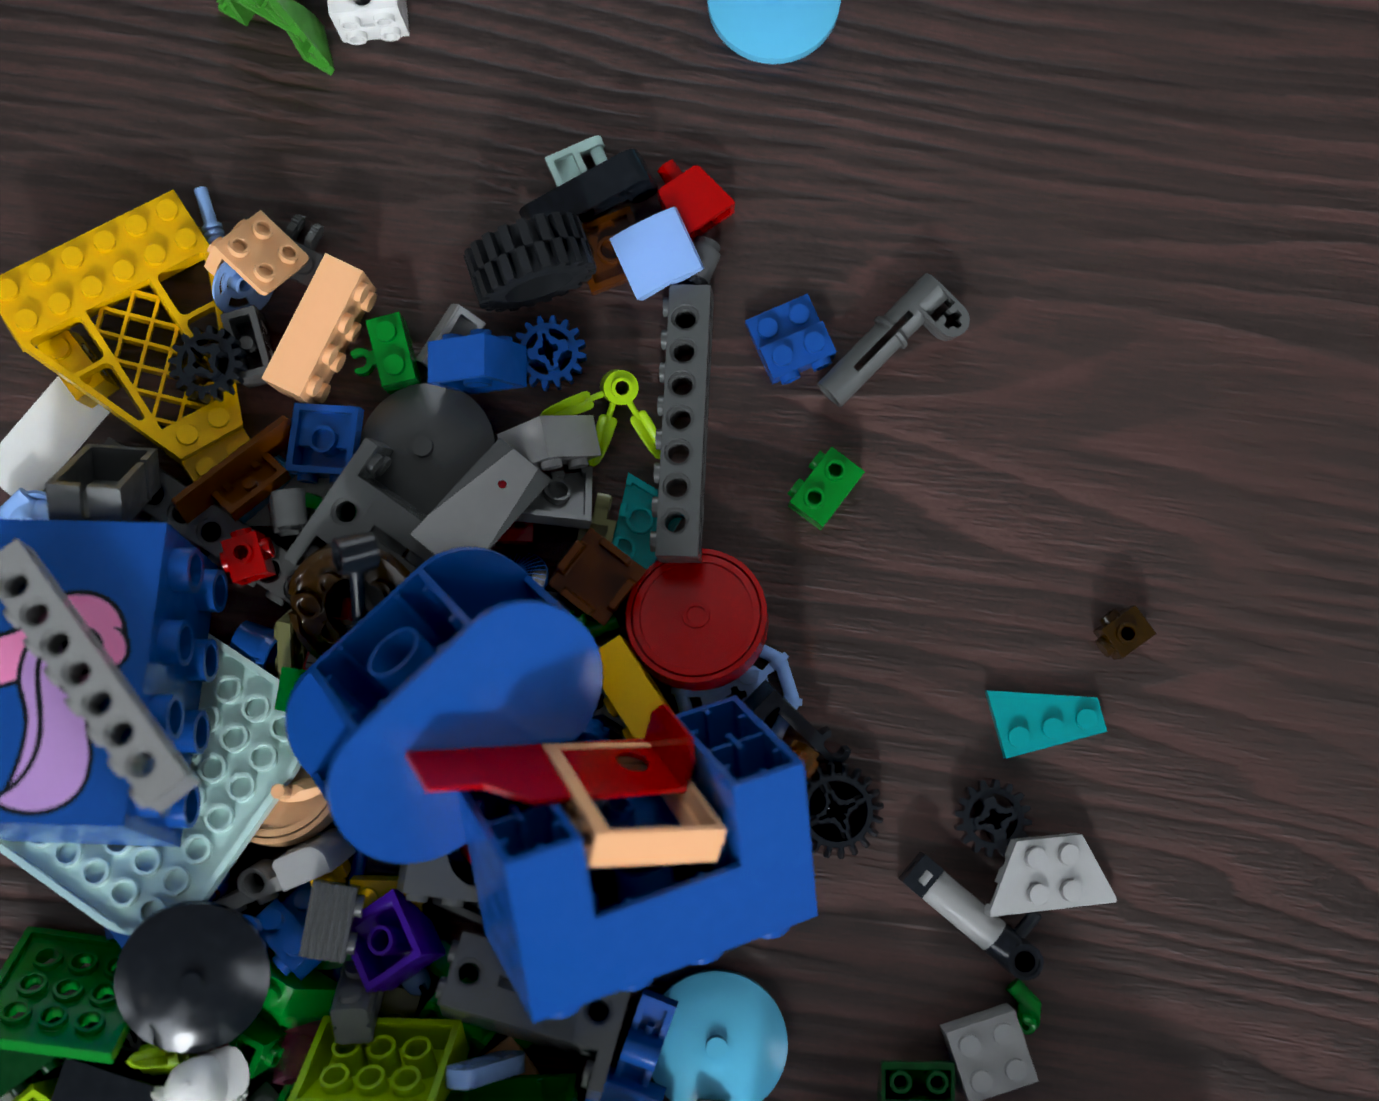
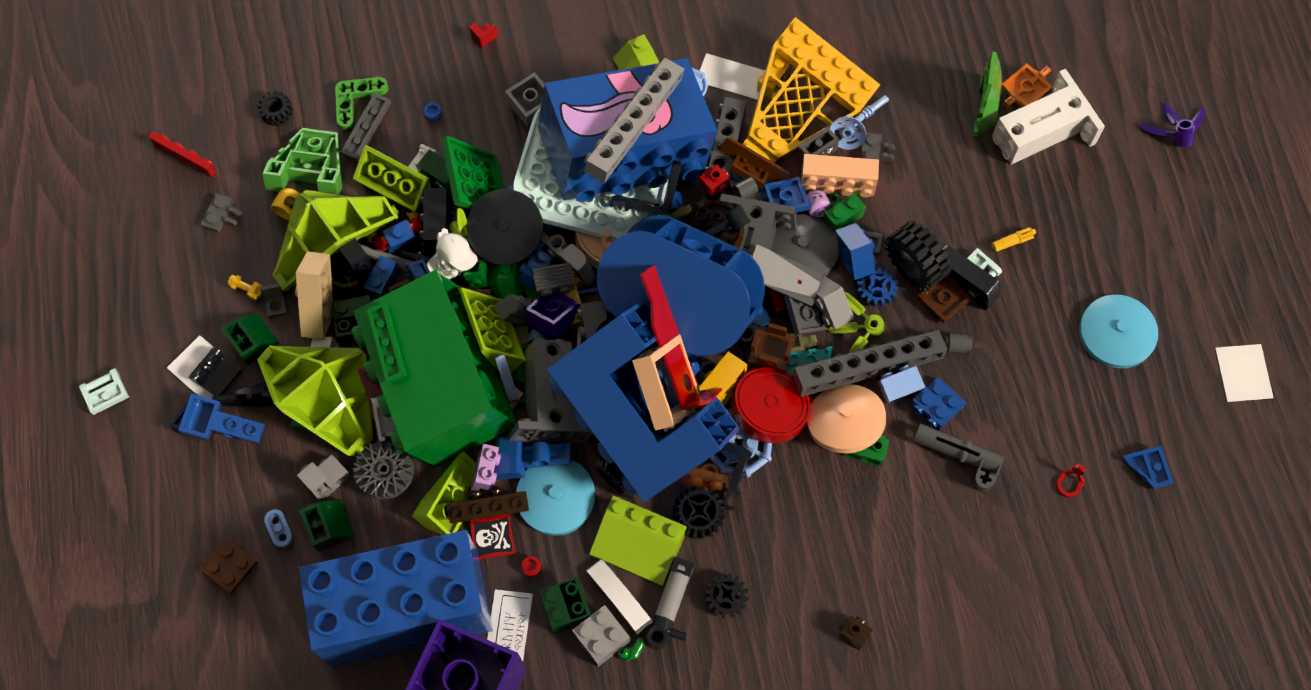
camera: 70 degrees right, 15 degrees down
dark grey piece [45,444,161,522] -> none
black gear [168,325,248,403] -> none
light nougat bracket [204,210,309,296] -> none
green arm [569,607,620,638] -> none
light blue slope [609,207,705,301] -> none
red torso [657,159,735,241] -> none
light grey wing [984,832,1117,917] -> none
teal wing [985,690,1108,759] -> none
none -> white slope [586,558,653,634]
none -> lime slope [589,495,687,587]
none -> black hinge [609,160,681,215]
none -> lavender head [806,190,831,218]
none -> light nougat dish [807,384,886,453]
none -> light blue brick [877,364,925,403]
none -> yellow piece [992,227,1036,252]
none -> red piece [1056,464,1086,498]
none -> blue wing [1123,446,1174,490]

